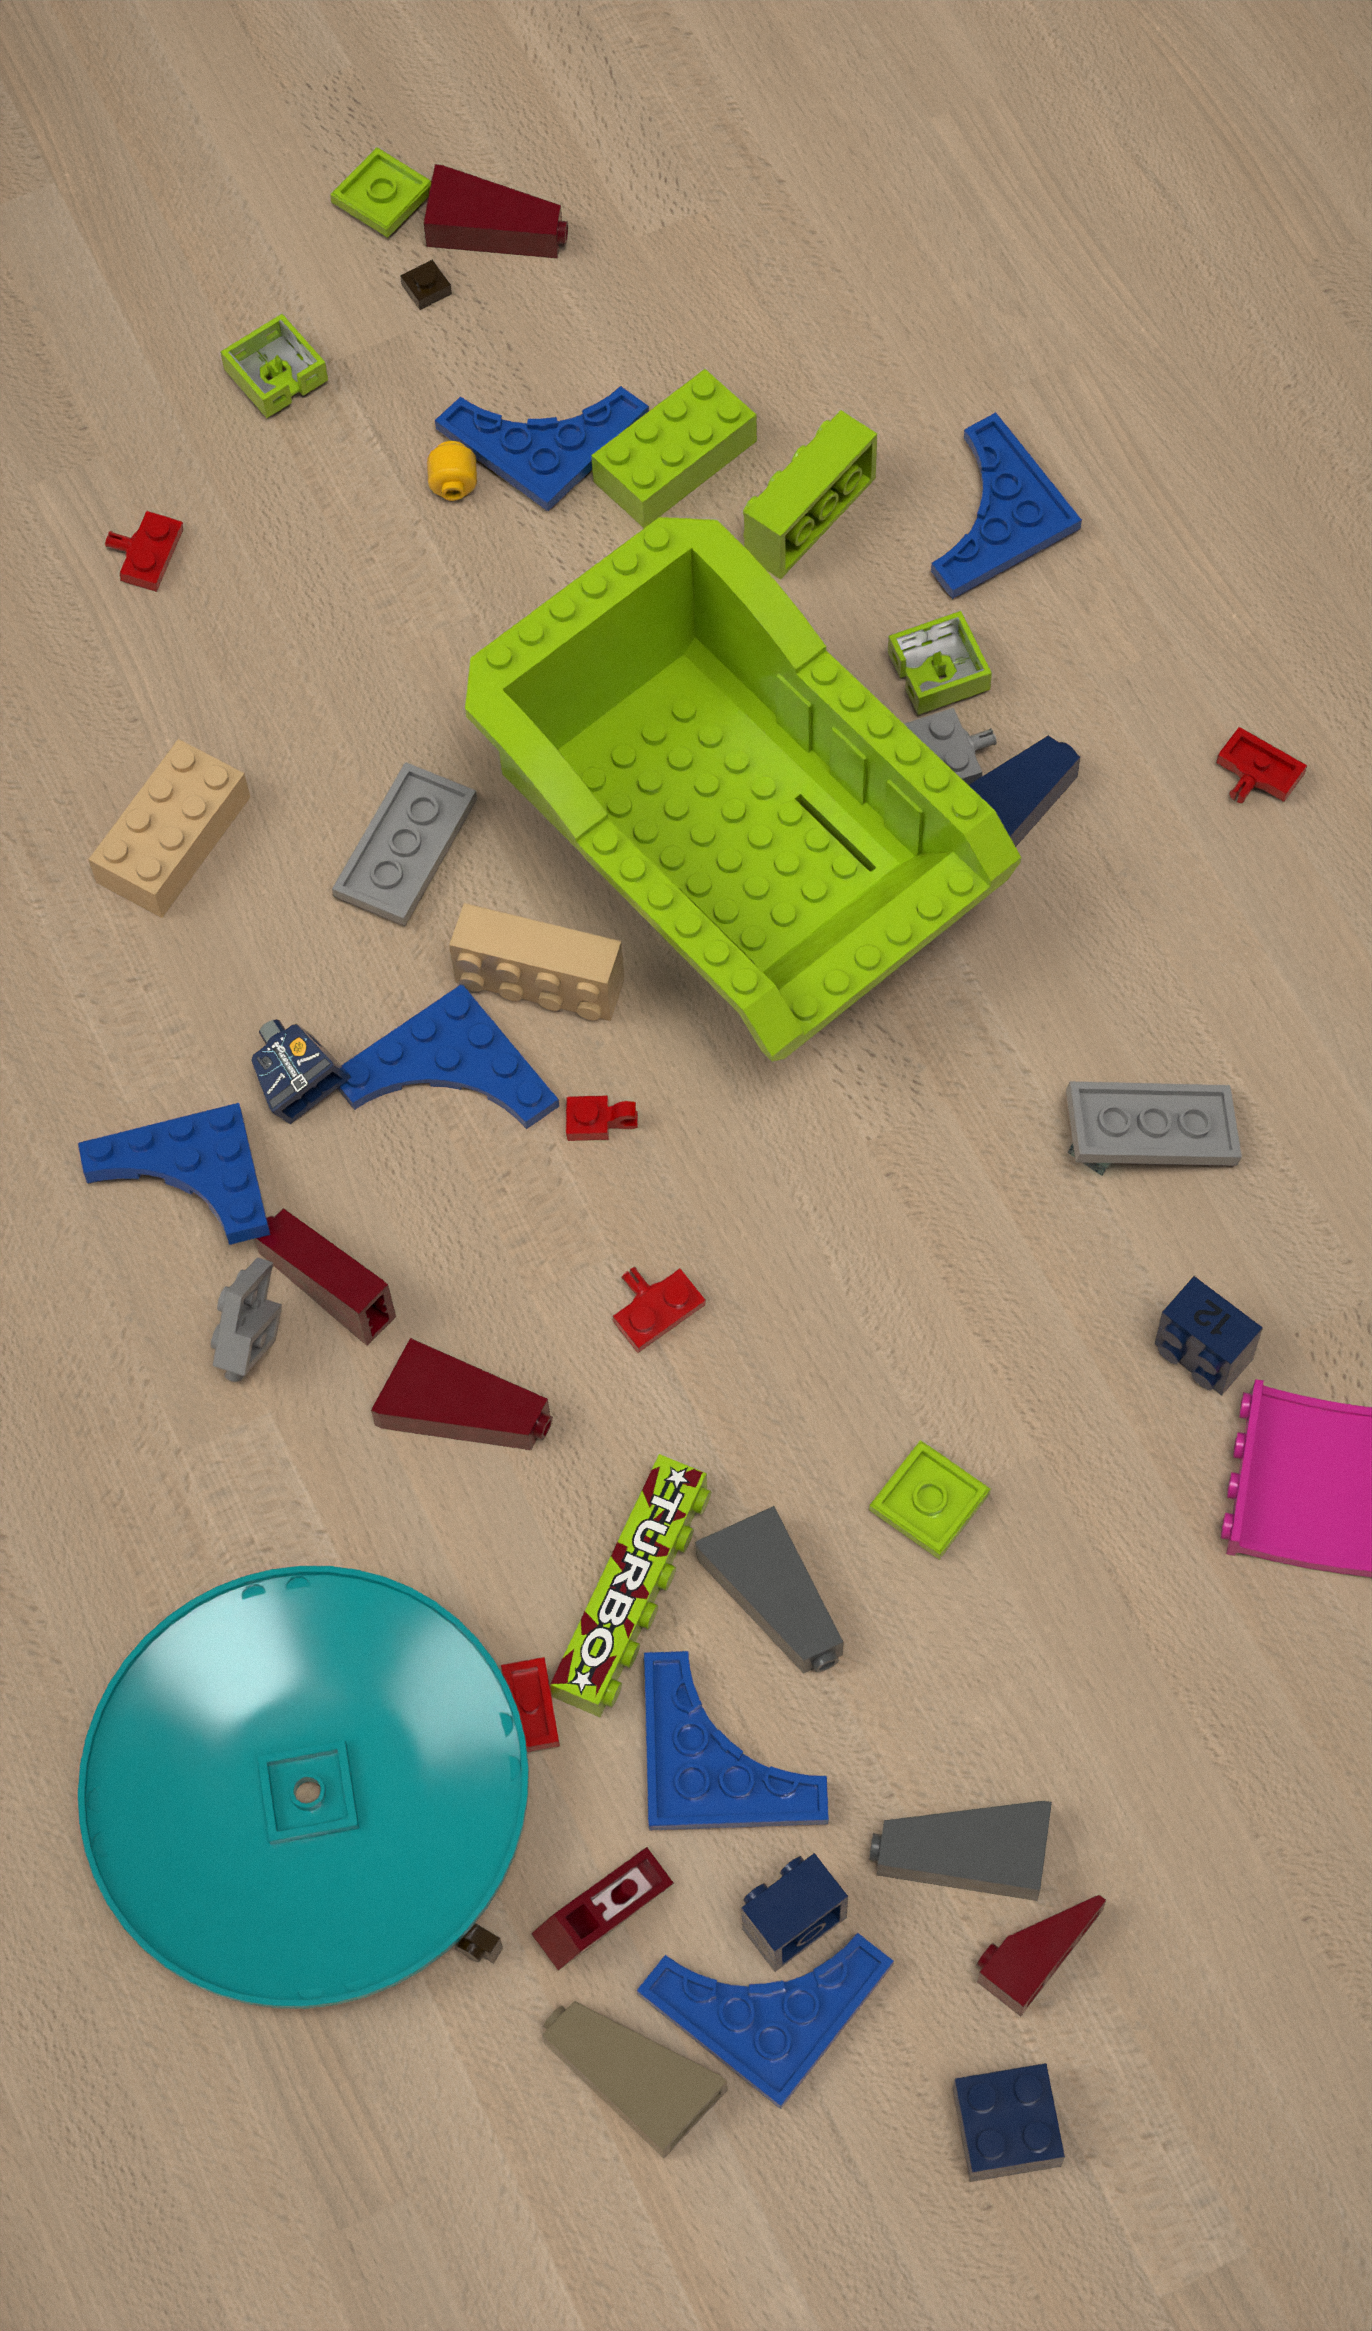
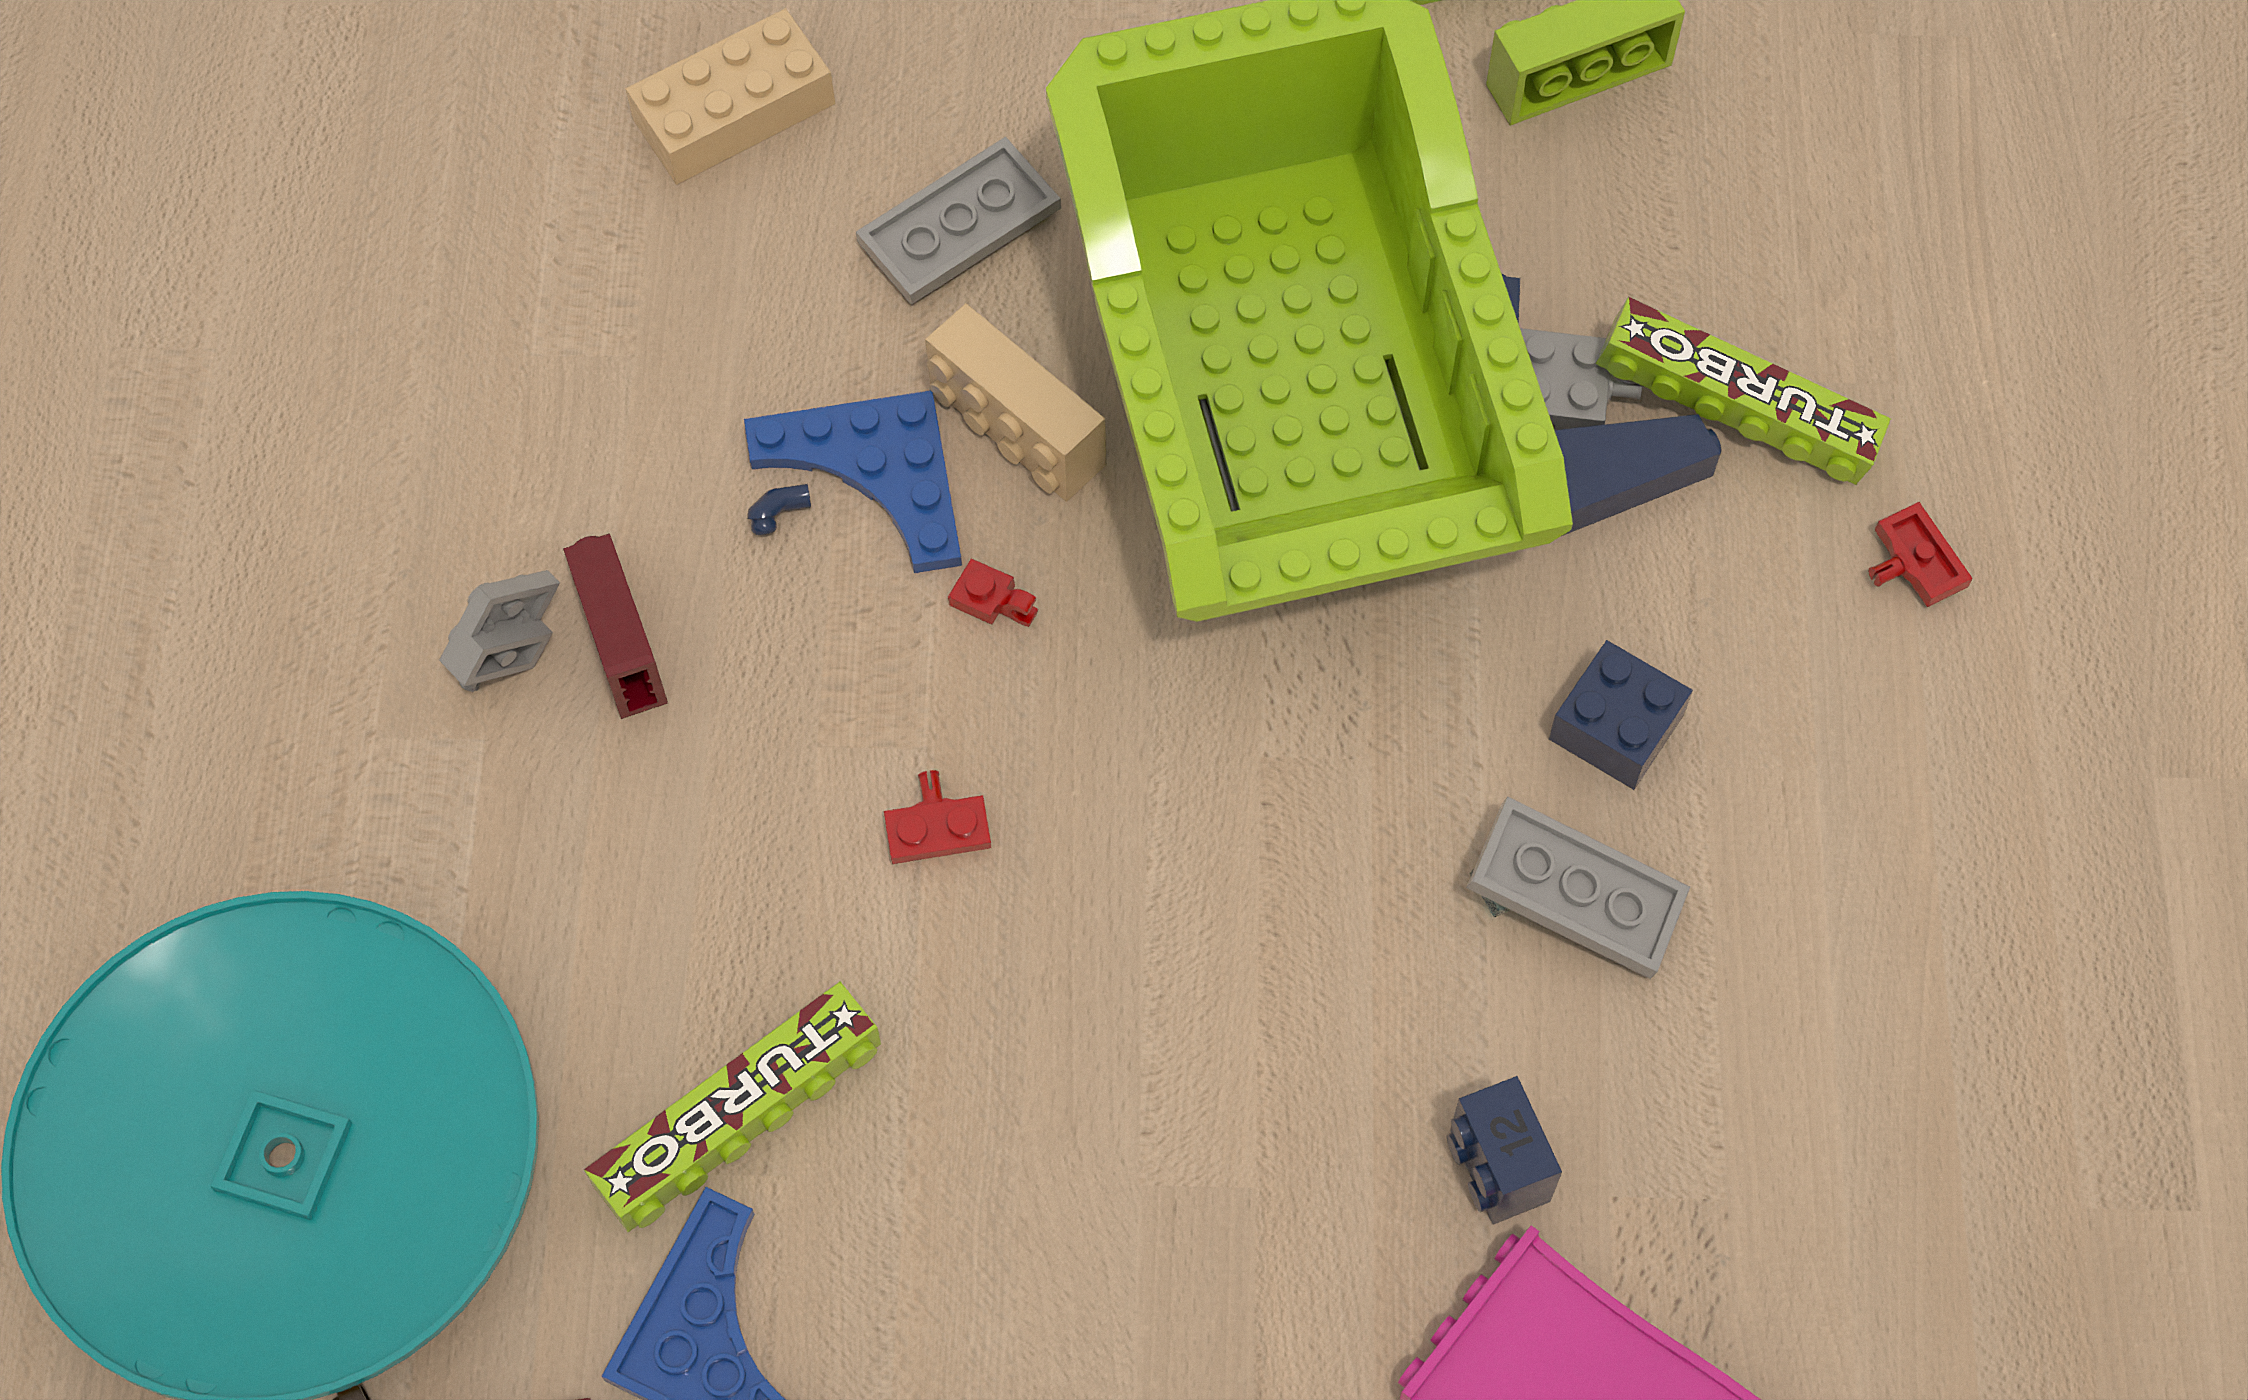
camera: 25 degrees right, 0 degrees up
blue plate [78,1103,270,1245] -> none
dark blue torso [251,1019,351,1124] -> none
dark red slope [371,1338,553,1450] -> none
red plate [501,1657,560,1752] -> none
dark grey slope [695,1506,844,1674] -> none
lime plate [869,1440,991,1560] -> none
lime piece [888,611,992,715] -> none
blue plate [931,412,1082,599] -> none
none -> dark blue arm [747,484,811,535]
none -> dark blue brick [1549,640,1693,790]
none -> lime brick [1595,297,1891,485]

